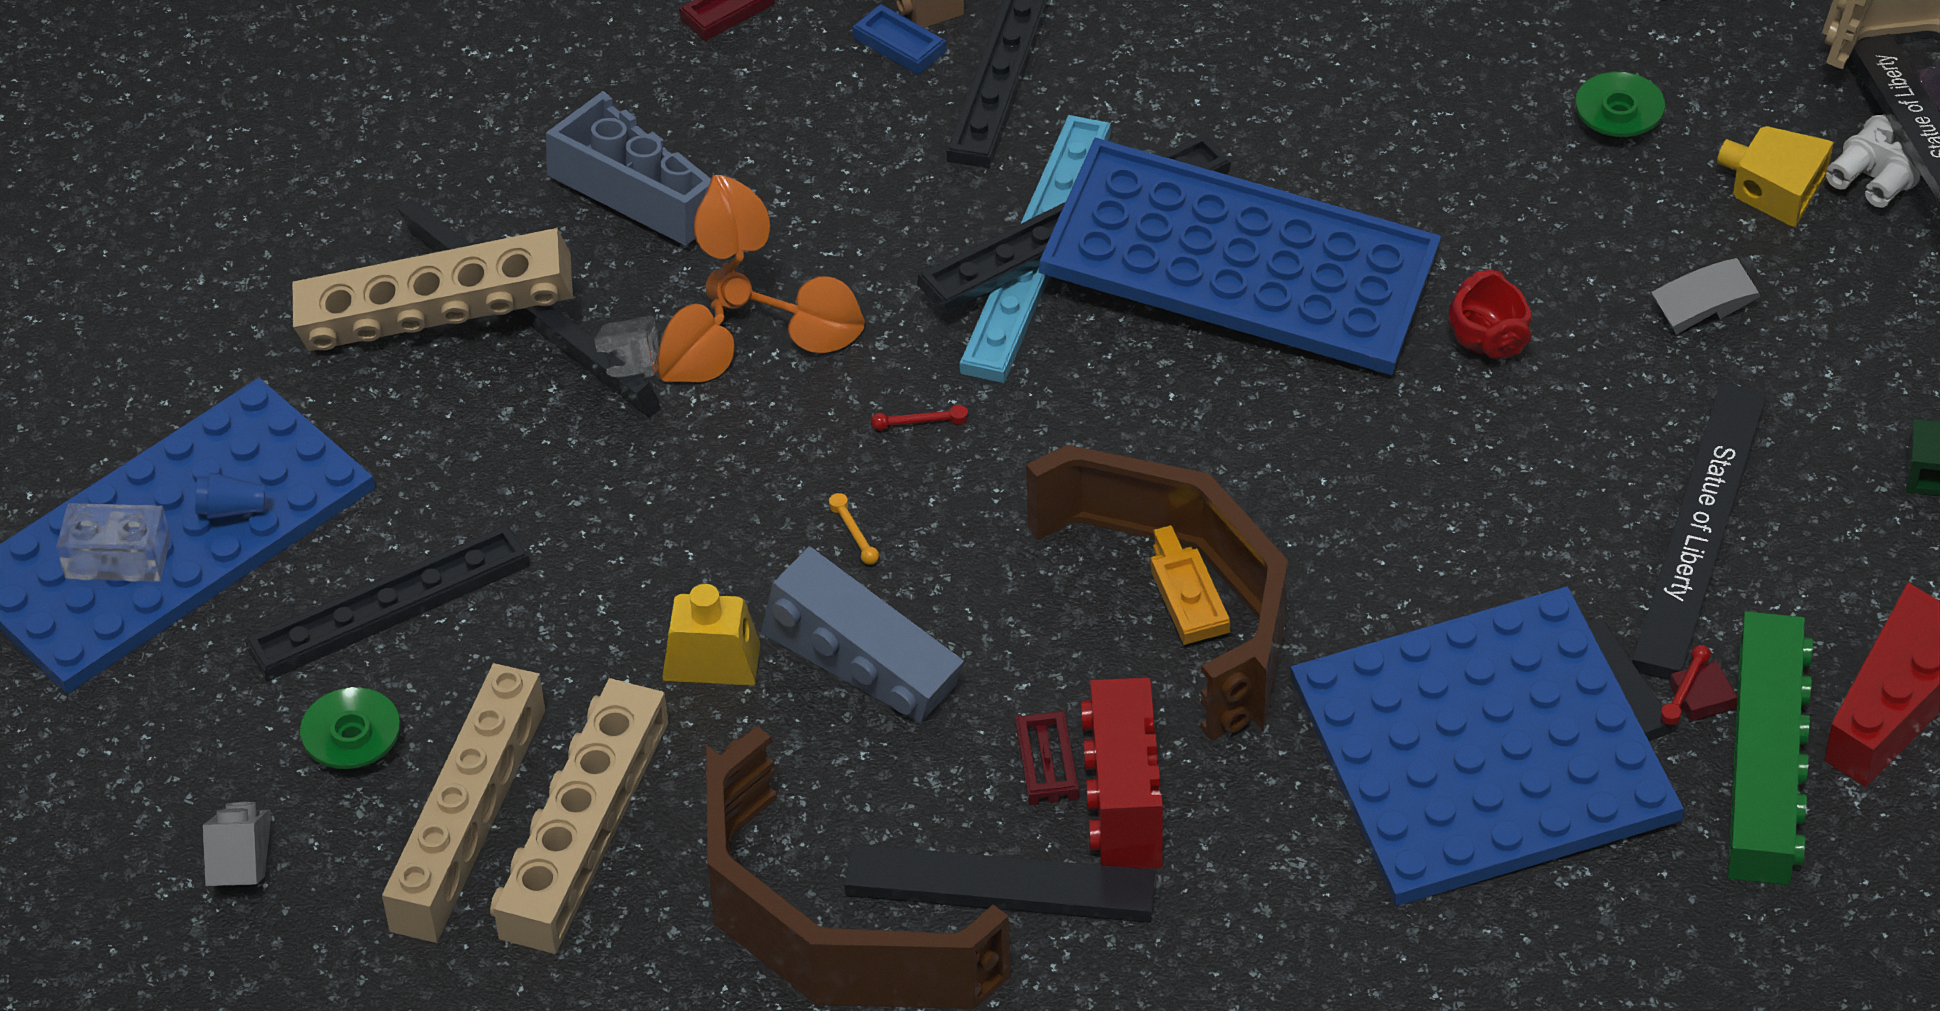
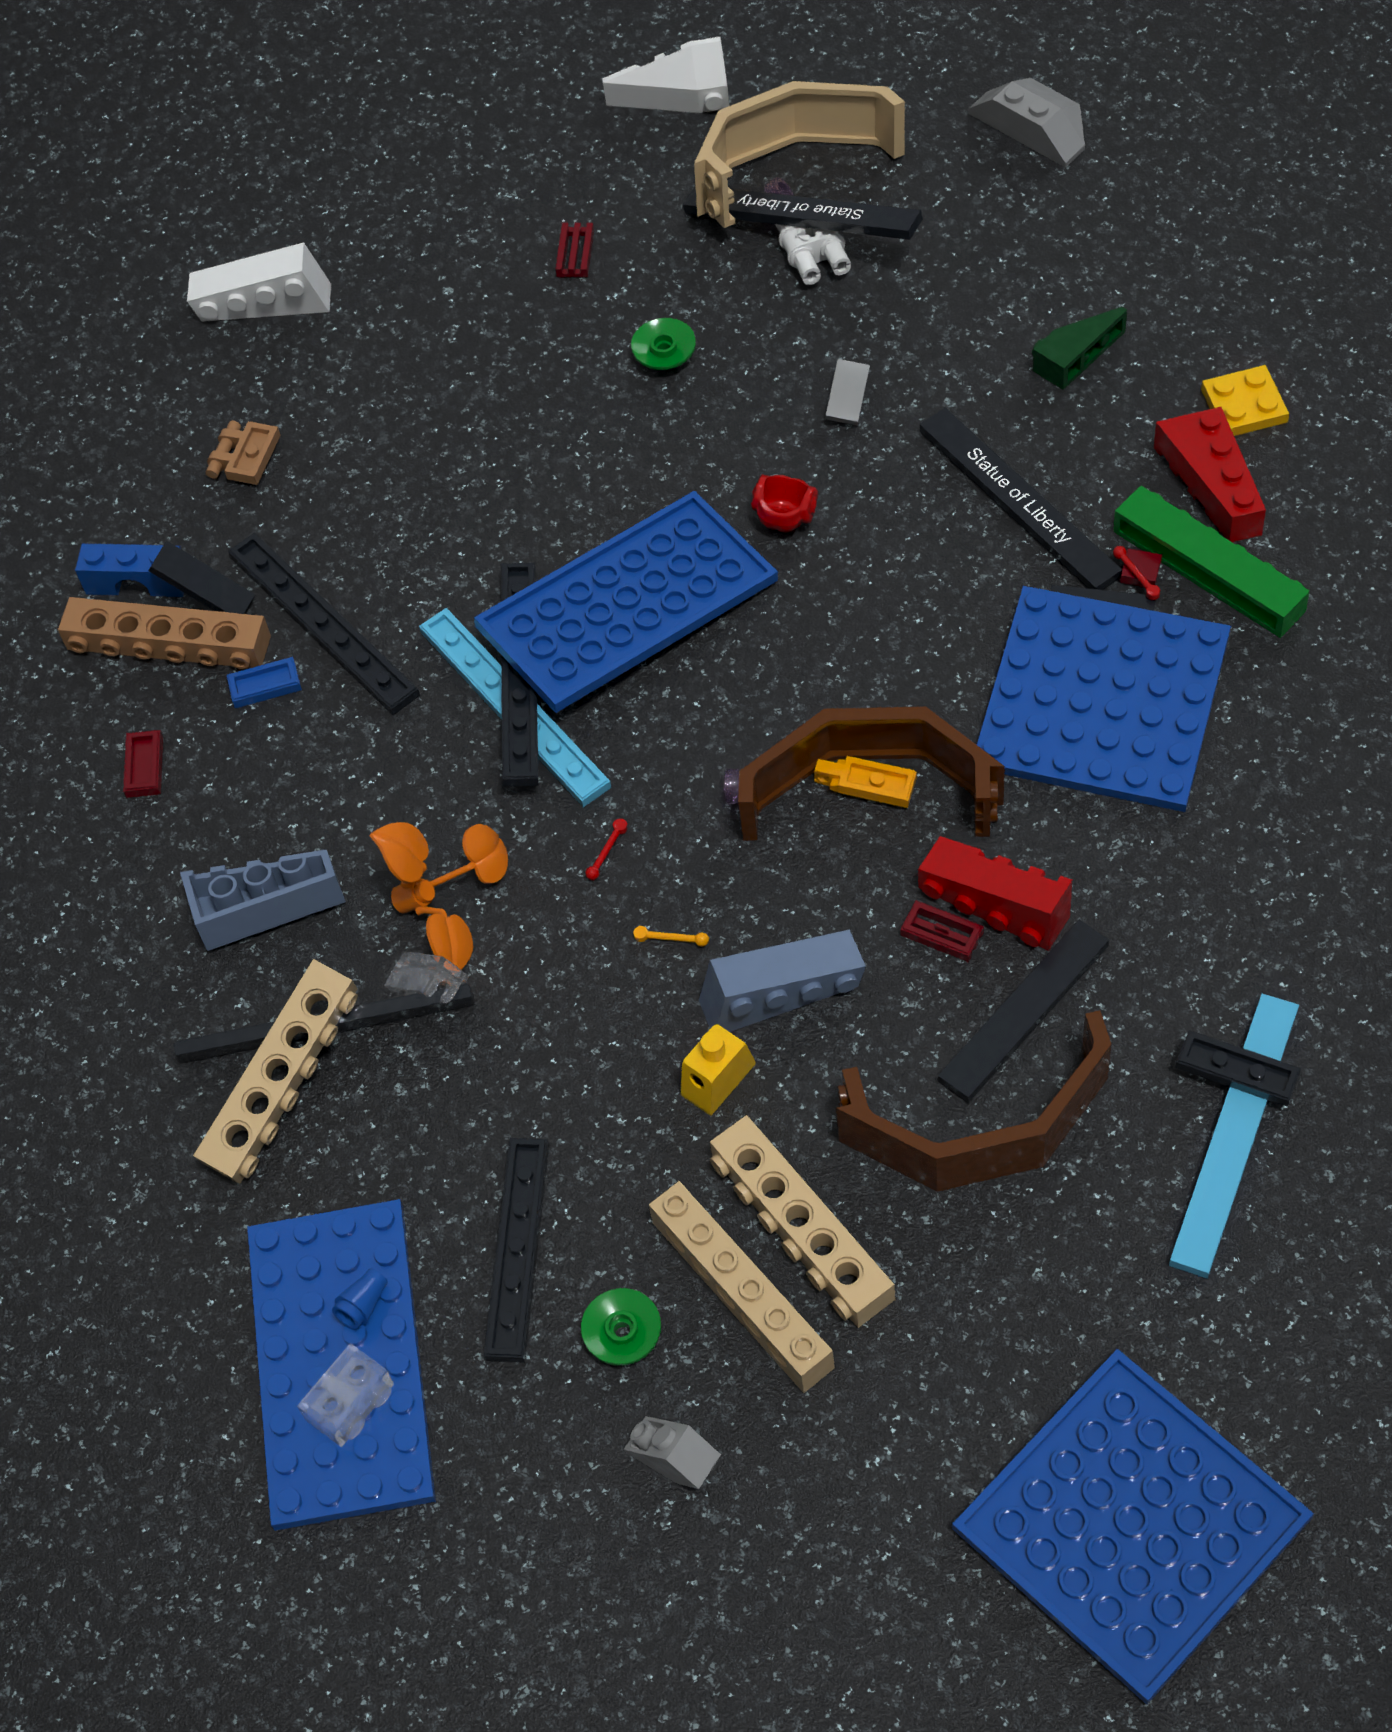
camera: 50 degrees left, 10 degrees up
yellow torso [1717,126,1834,227] -> none

